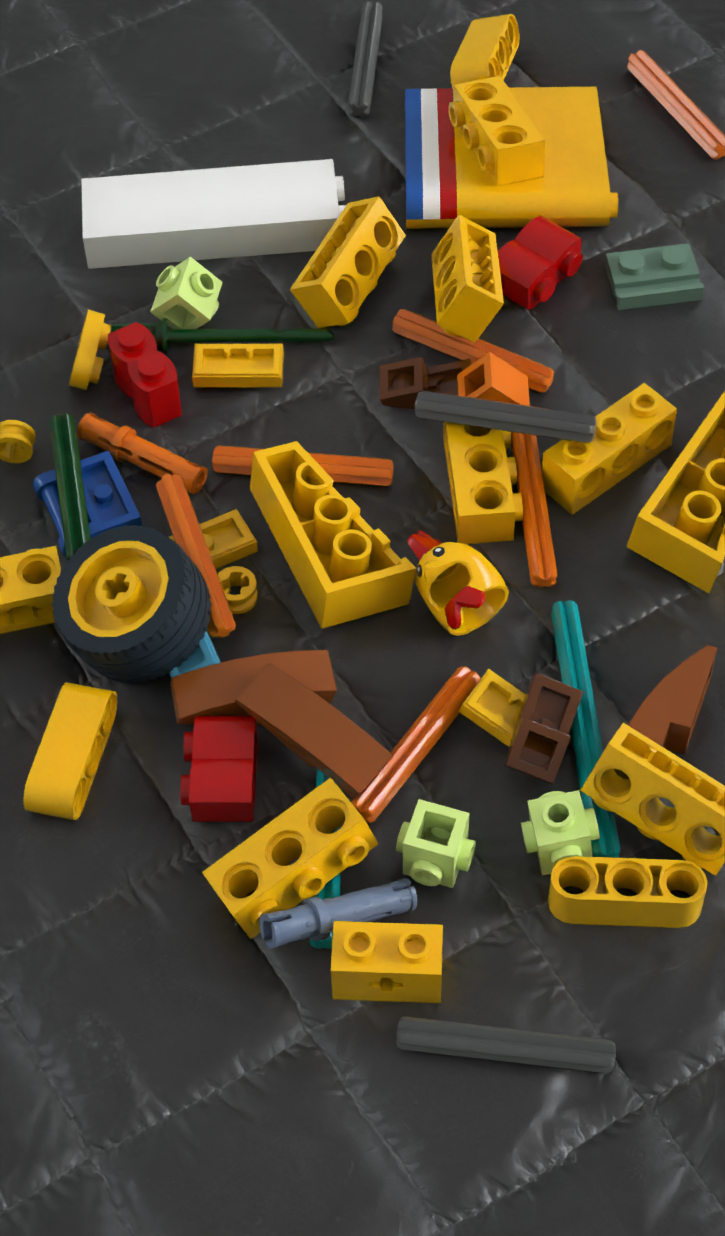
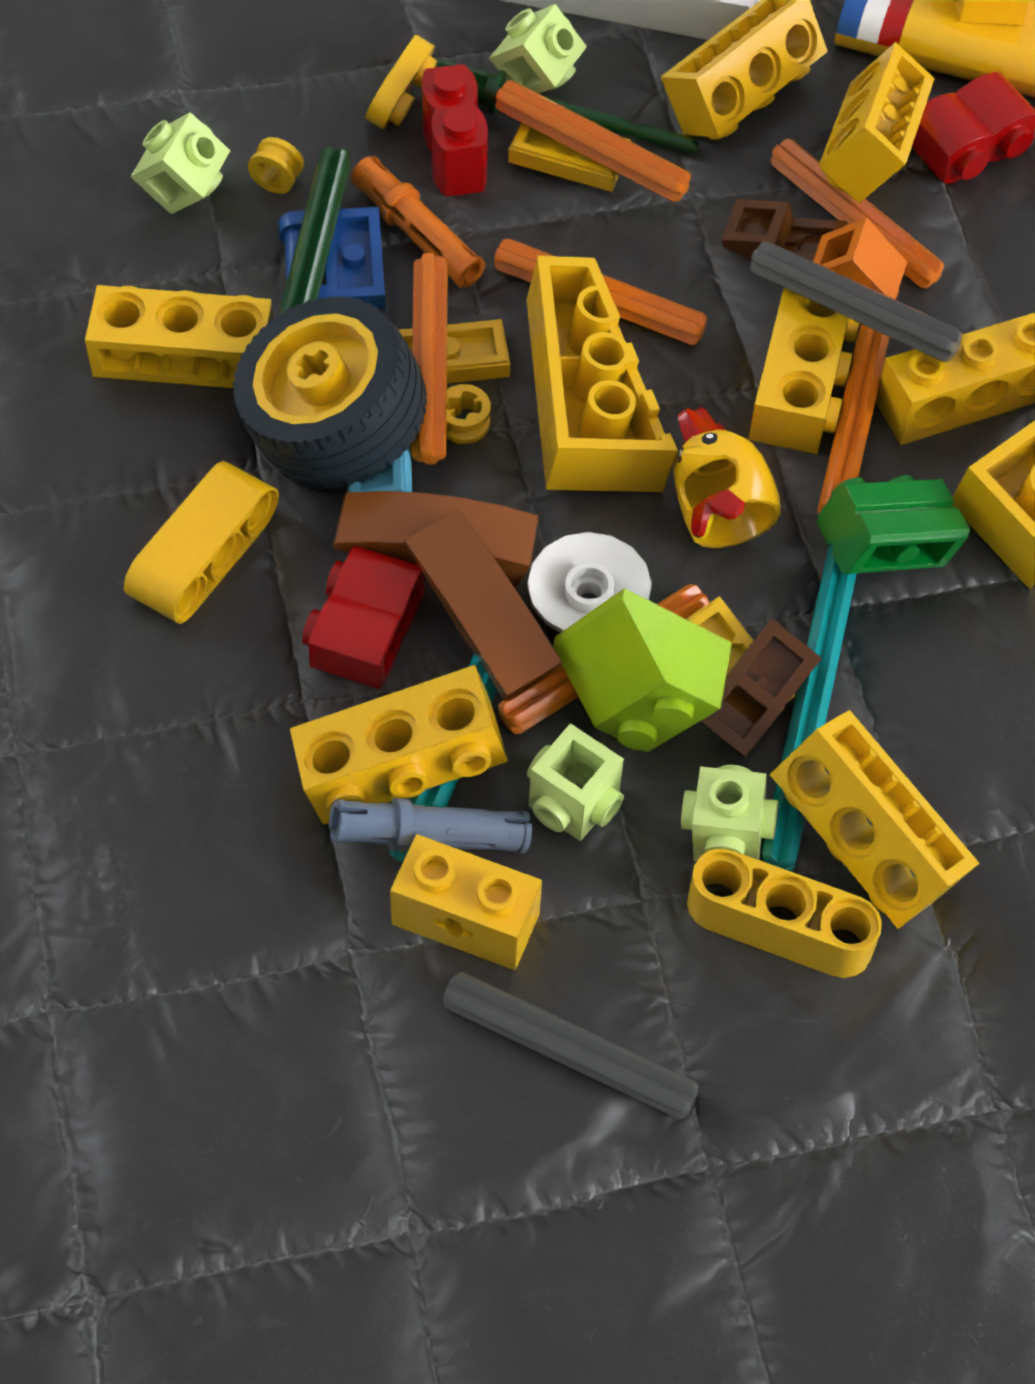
camera: 15 degrees right, 5 degrees up
dark orange slope [614,645,717,780] -> none
none -> orange axle [495,80,691,202]
none -> white dish [527,532,652,633]
none -> lime slope [553,588,732,753]
none -> green brick [817,475,970,574]

